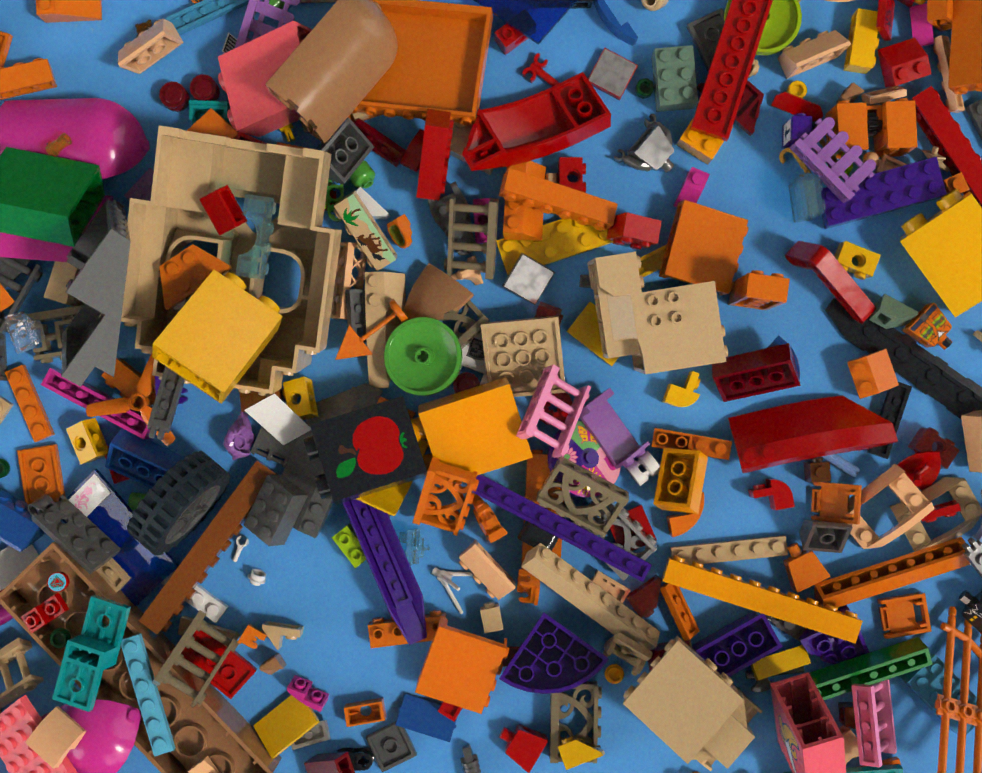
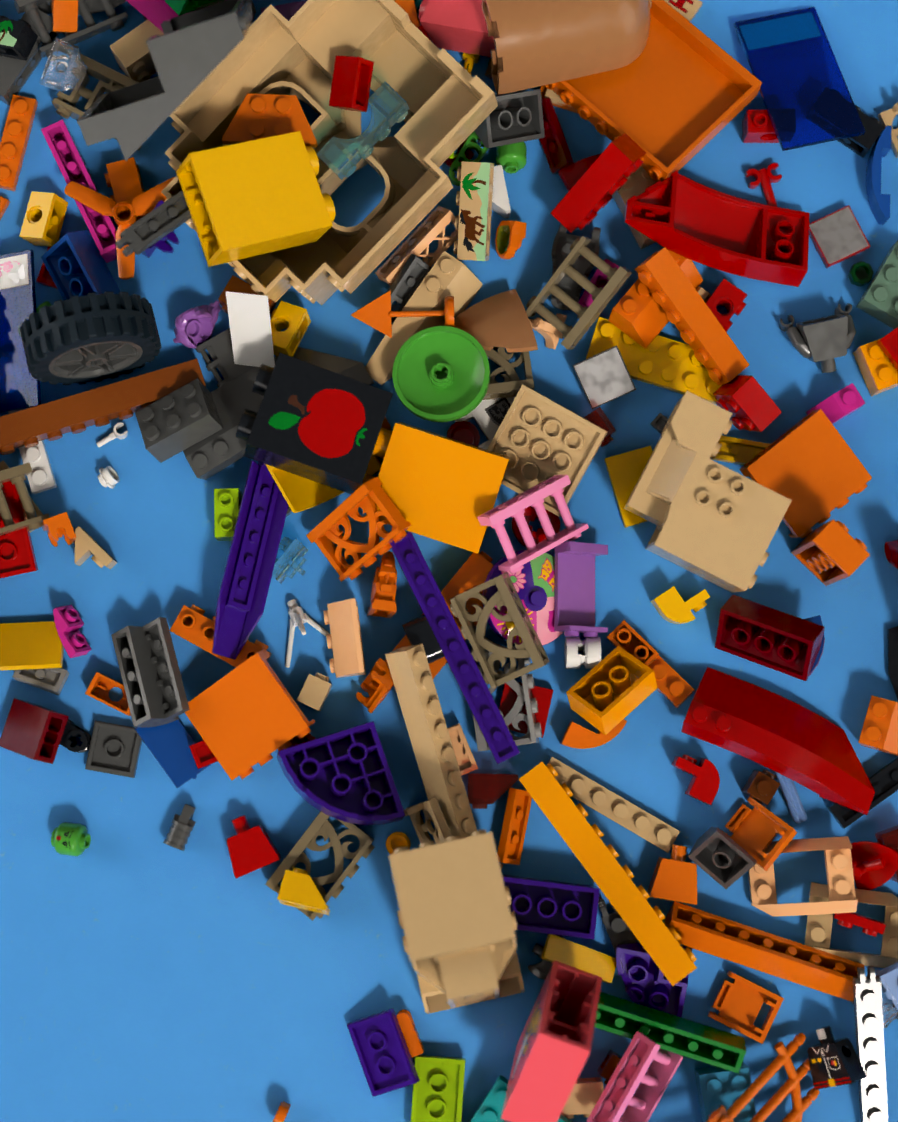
camera: 30 degrees right, 5 degrees down
medium nougat slope [259,653,287,675] -> none
none -> dark grey brick [111,617,190,728]

